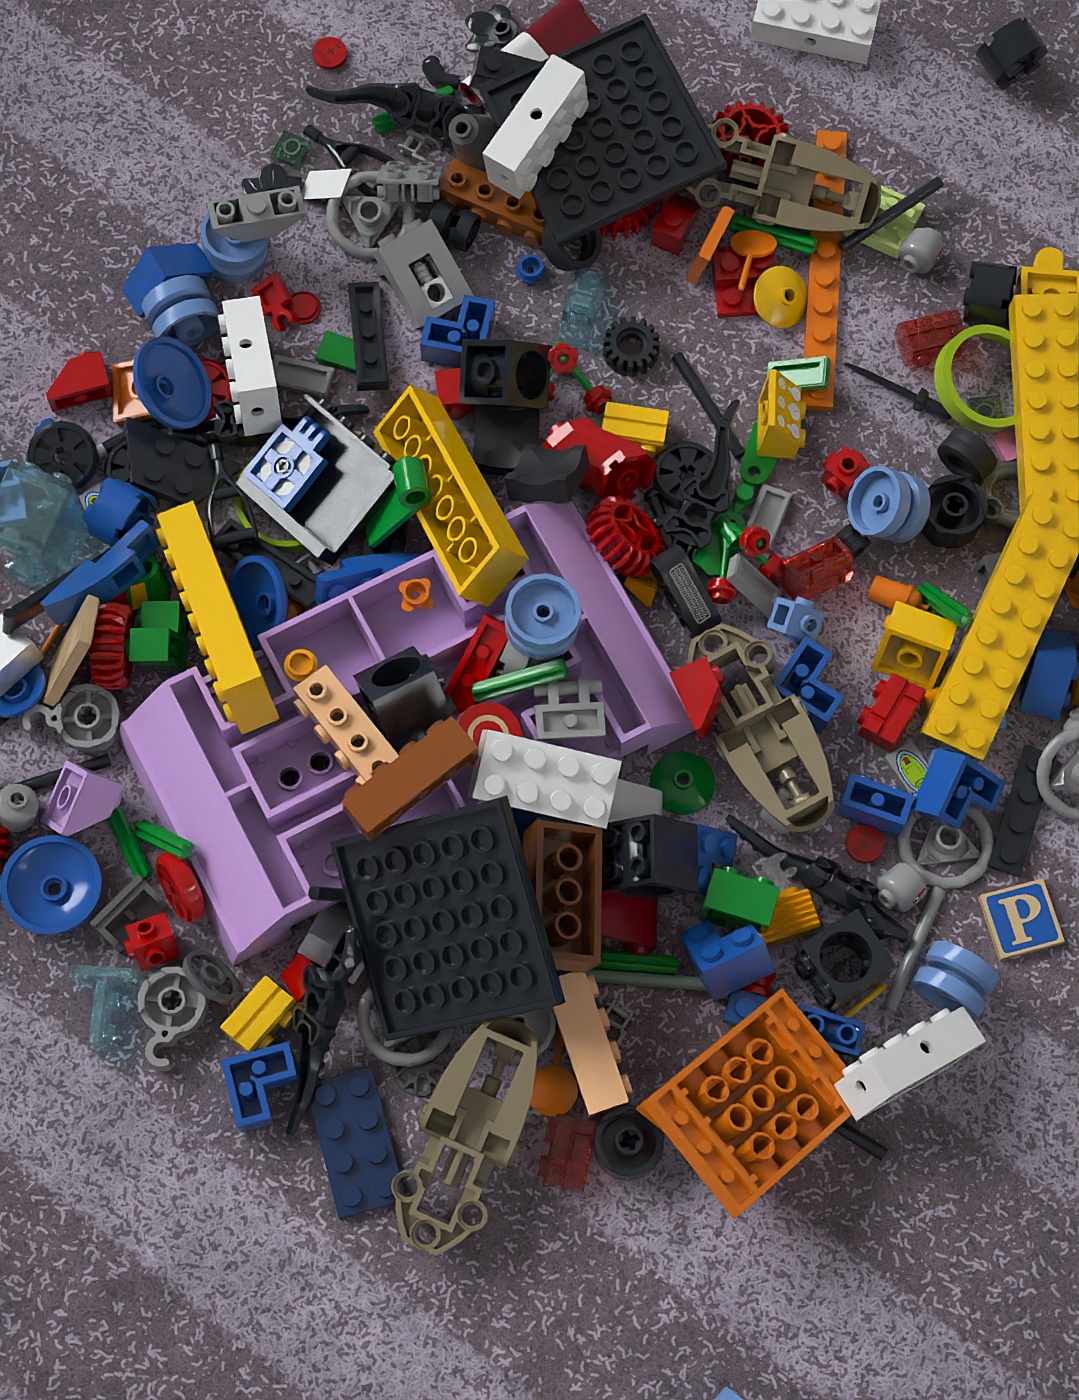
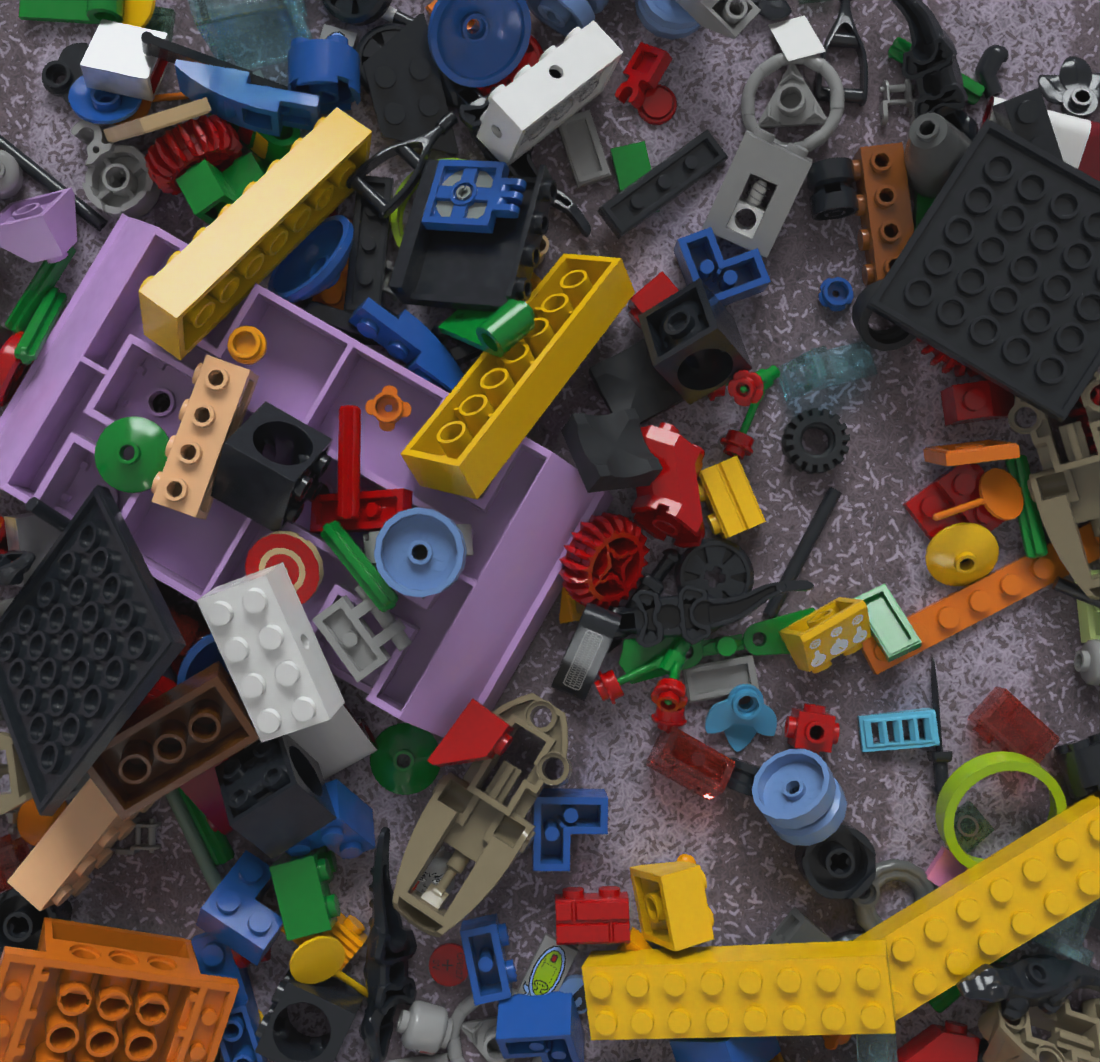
camera: 60 degrees right, 15 degrees up
dark orange brick [341,716,479,842] -> none
light grey hinge [376,161,443,203] -> none
white brick [483,54,589,199] -> none
light grey tile [726,553,782,618] -> none
clear tile [751,853,797,893] -> none
medium blue brick [767,596,825,645] -> none
orange piece [867,575,929,612] -> none
green axle [916,581,974,628] -> none
black tyre [937,428,997,485] -> none
none -> green dish [95,416,169,493]
none -> yellow piece [289,936,368,998]
none -> red axle [337,405,361,520]
none -> dark azure plate [705,684,777,752]
none -> medium azure slope [857,708,940,752]

